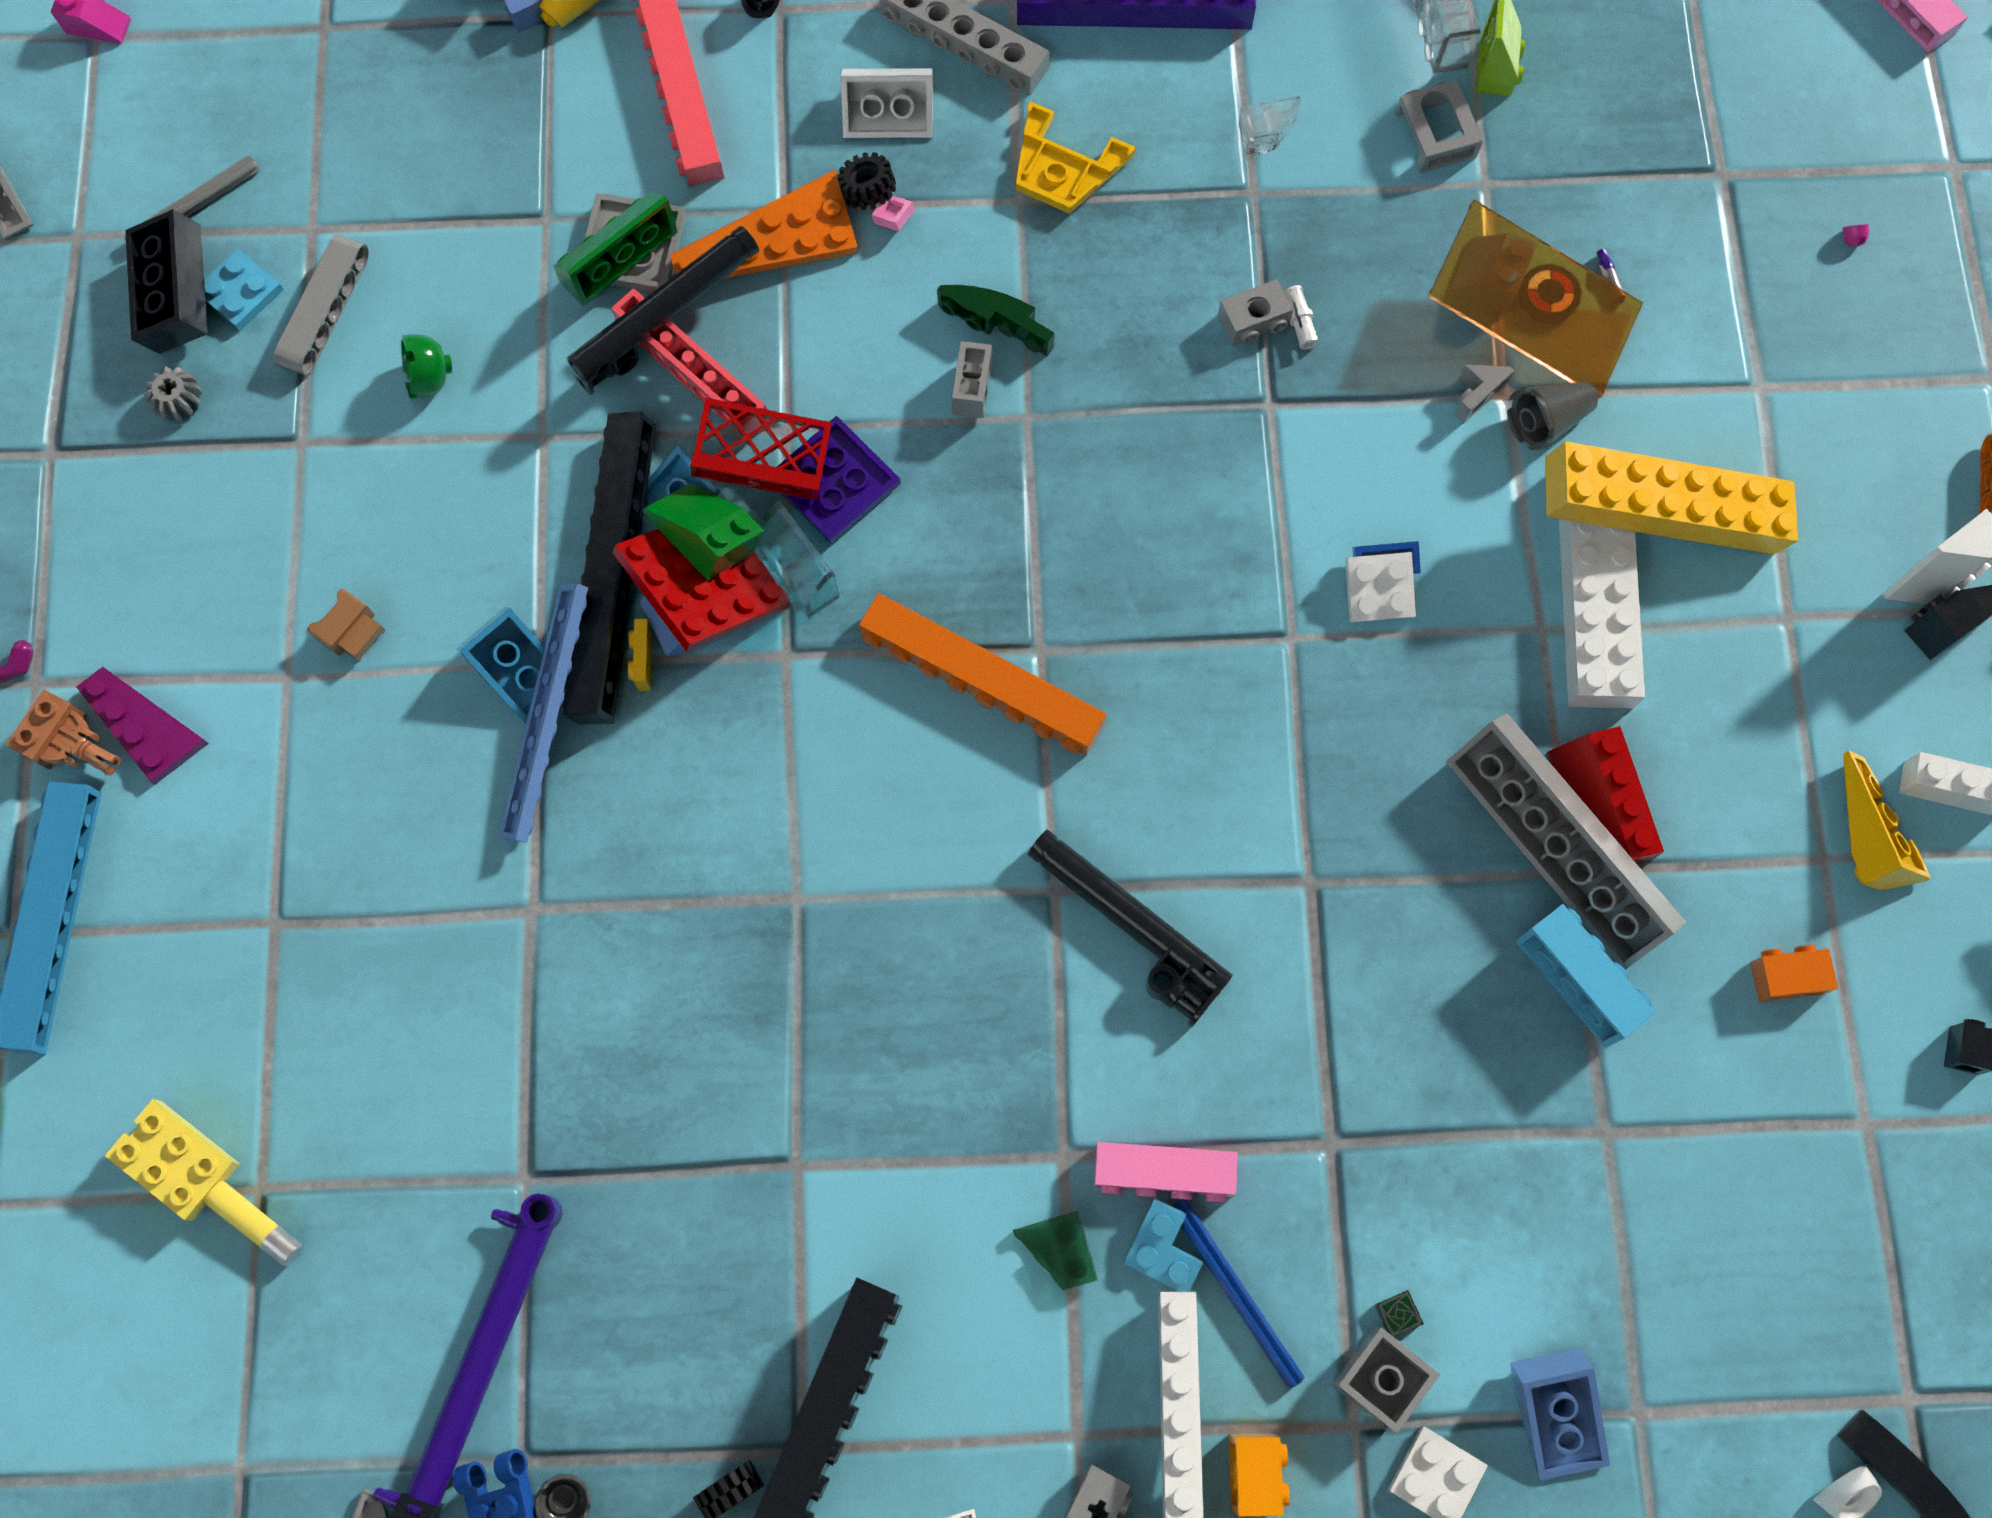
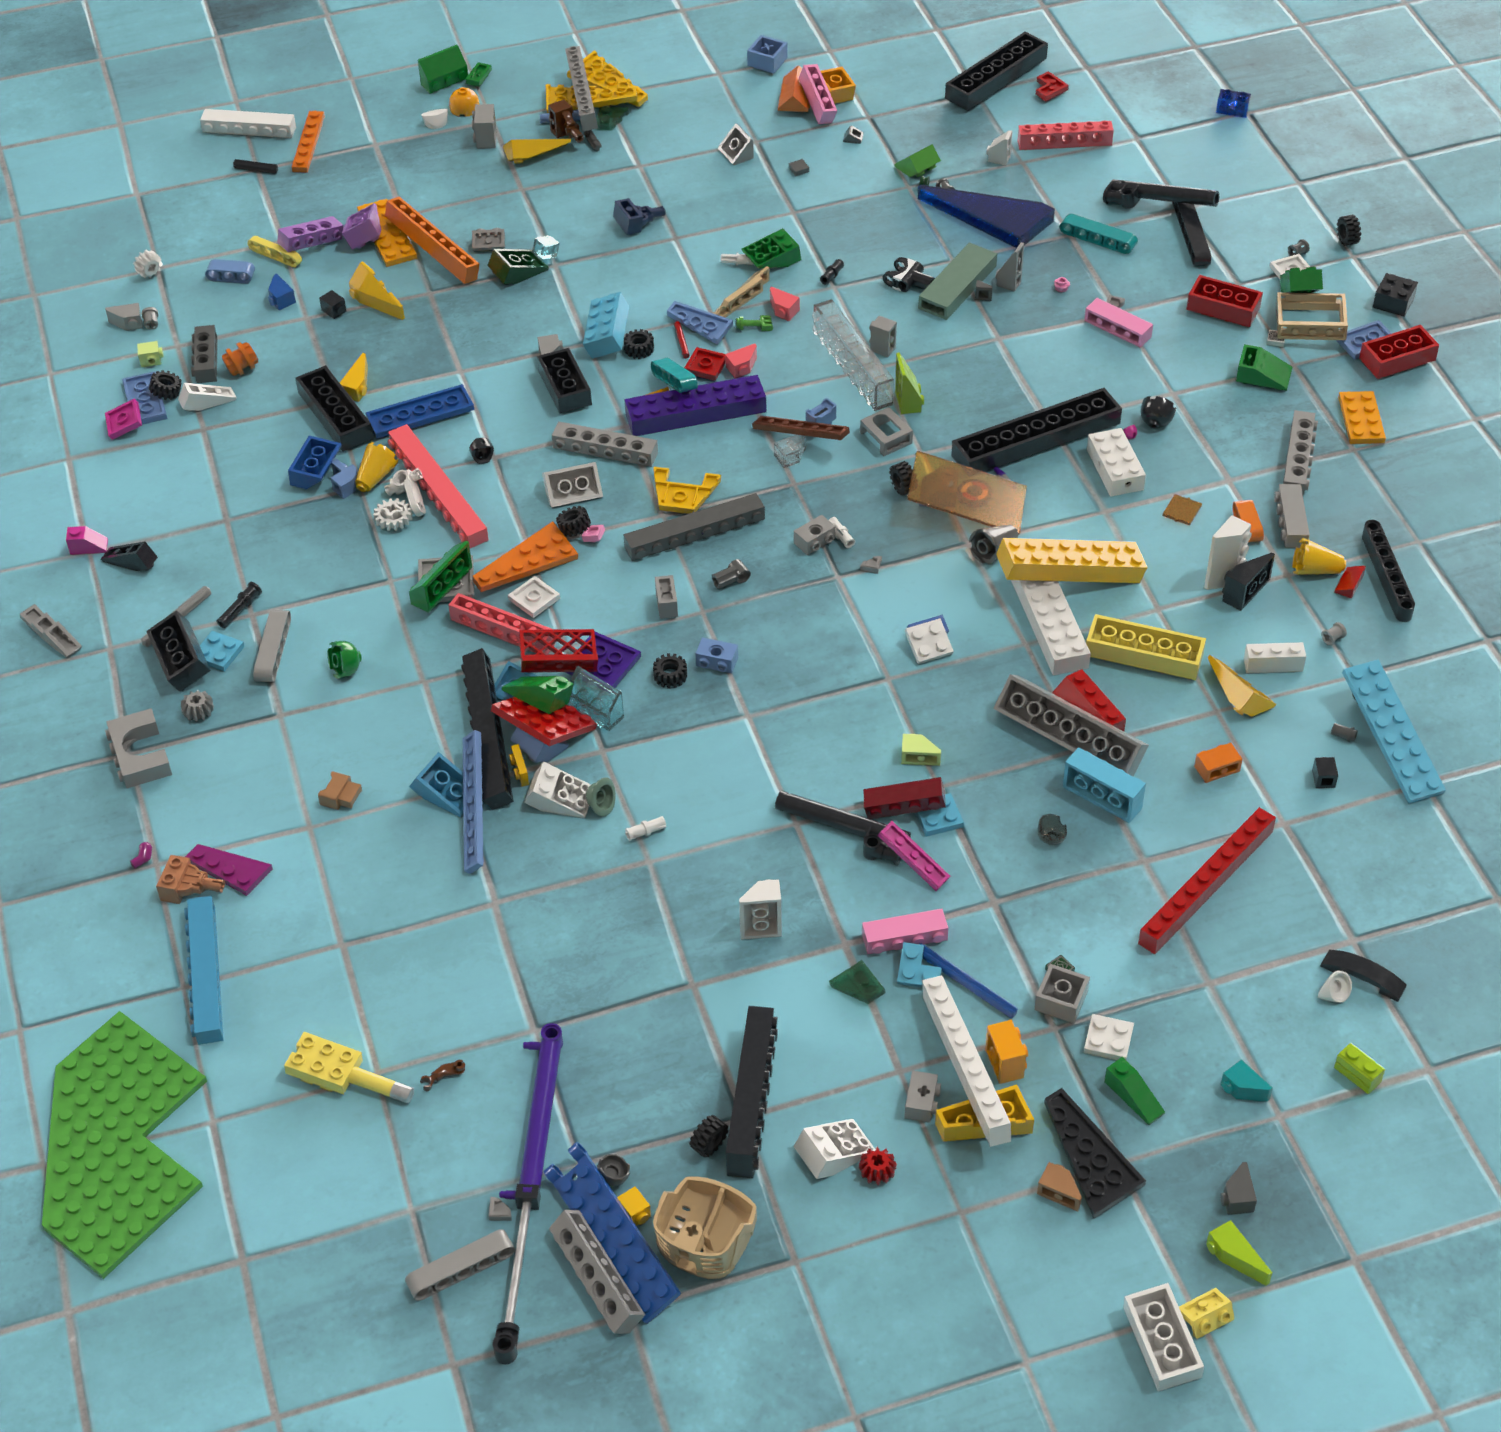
camera: 15 degrees left, 25 degrees down
black piece [566,226,759,395] -> none
orange brick [859,593,1107,756] -> none
dark green slope [937,285,1055,356] -> none
light grey slope [1455,365,1514,423] -> none
medium blue slope [1510,1348,1610,1481] -> none
none -> black slope [100,541,158,571]
none -> light grey arch [105,708,172,788]
none -> black pin [216,581,262,628]
none -> white gear [373,498,413,531]
none -> white piece [384,468,426,517]
none -> reddish brown arm [420,1059,465,1091]
none -> white plate [508,576,560,618]
none -> white slope [524,761,591,818]
none -> sand green hat [586,778,616,817]
none -> dark grey brick [623,493,765,561]
none -> white pin [625,816,666,841]
none -> black tyre [653,653,687,688]
none -> medium blue brick [695,637,738,673]
none -> dark grey piece [712,559,751,589]
none -> white slope [739,879,782,939]
none -> copper tile [752,416,850,440]
none -> medium blue piece [806,398,836,424]
none -> light grey tile [860,556,882,574]
none -> dark red brick [863,777,946,819]
none -> dark pink tile [877,821,950,891]
none -> black tyre [889,461,918,496]
none -> yellowish green slope [901,734,941,766]
none -> medium azure plate [916,793,964,837]
none -> black brick [951,387,1122,478]
none -> clear smoke hair [1037,814,1067,845]
none -> light yellow brick [1086,614,1206,680]
none -> white brick [1087,428,1146,497]
none -> red brick [1138,807,1276,954]
none -> black cylinder [1140,396,1177,428]
none -> clear orange piece [1162,494,1202,525]

